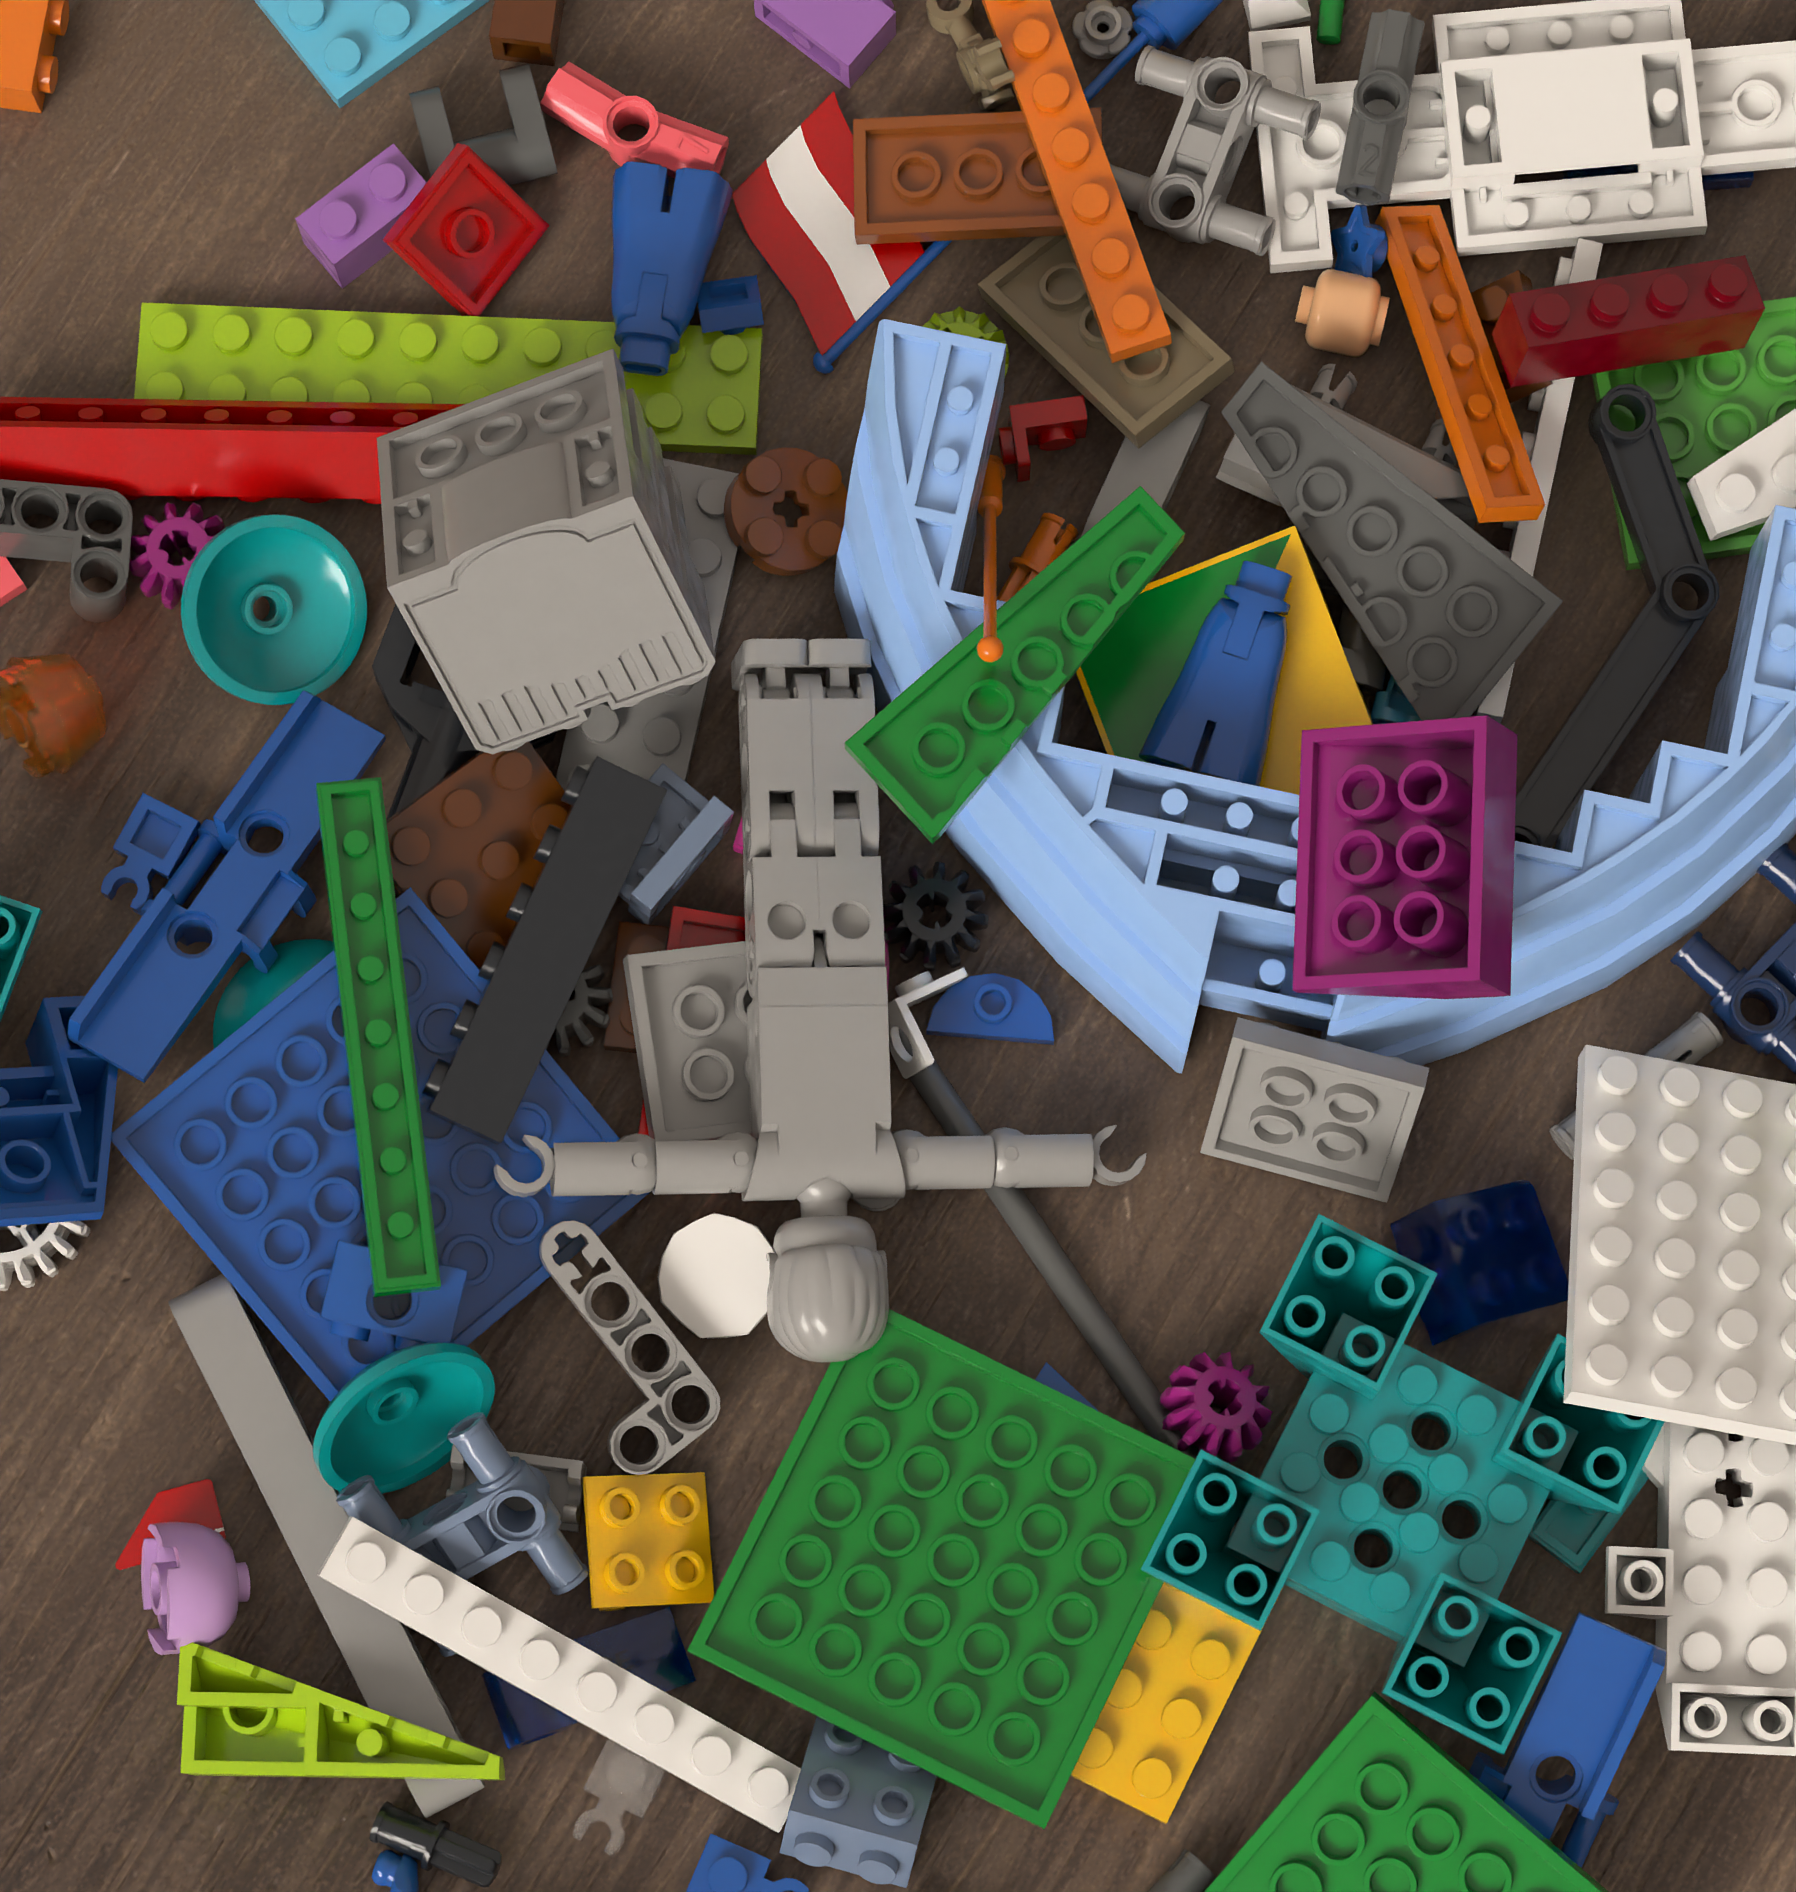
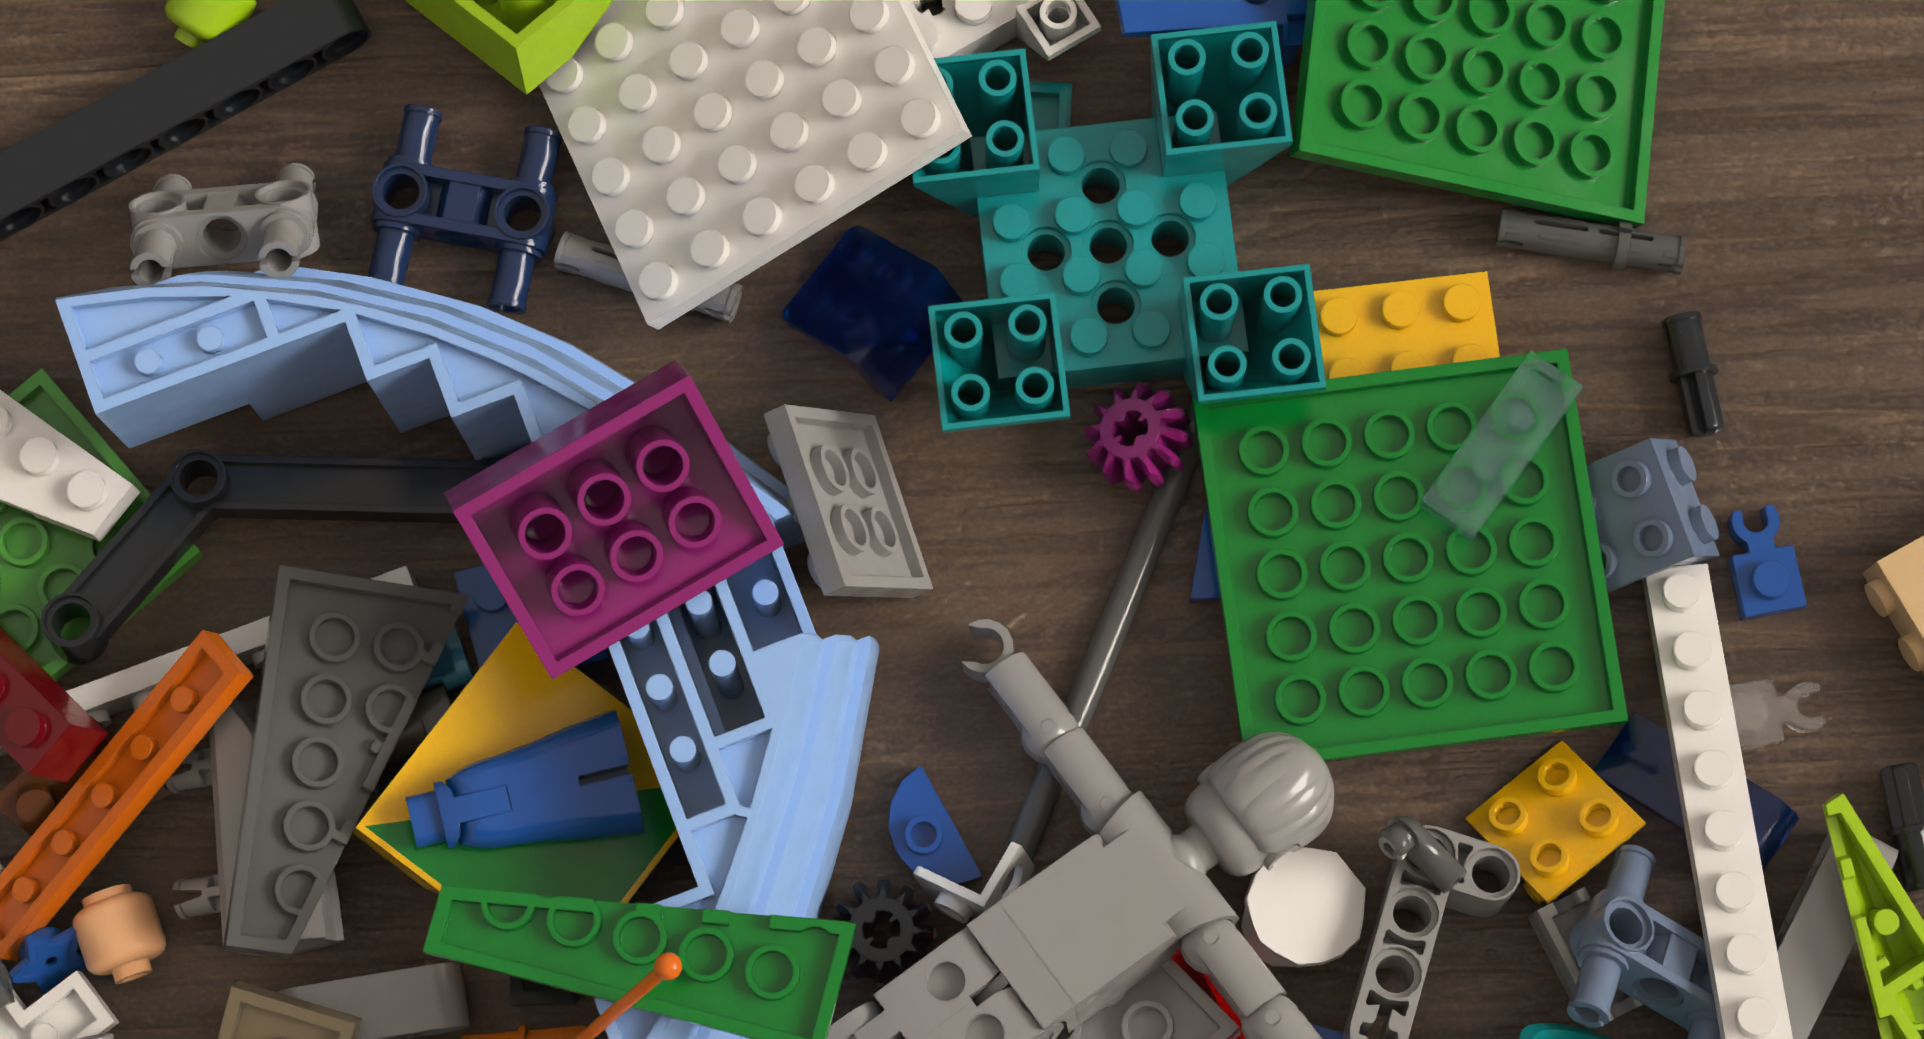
camera: 125 degrees left, 0 degrees up
none -> dark grey arm [1378,816,1467,894]
none -> clear light blue tile [1420,351,1584,541]

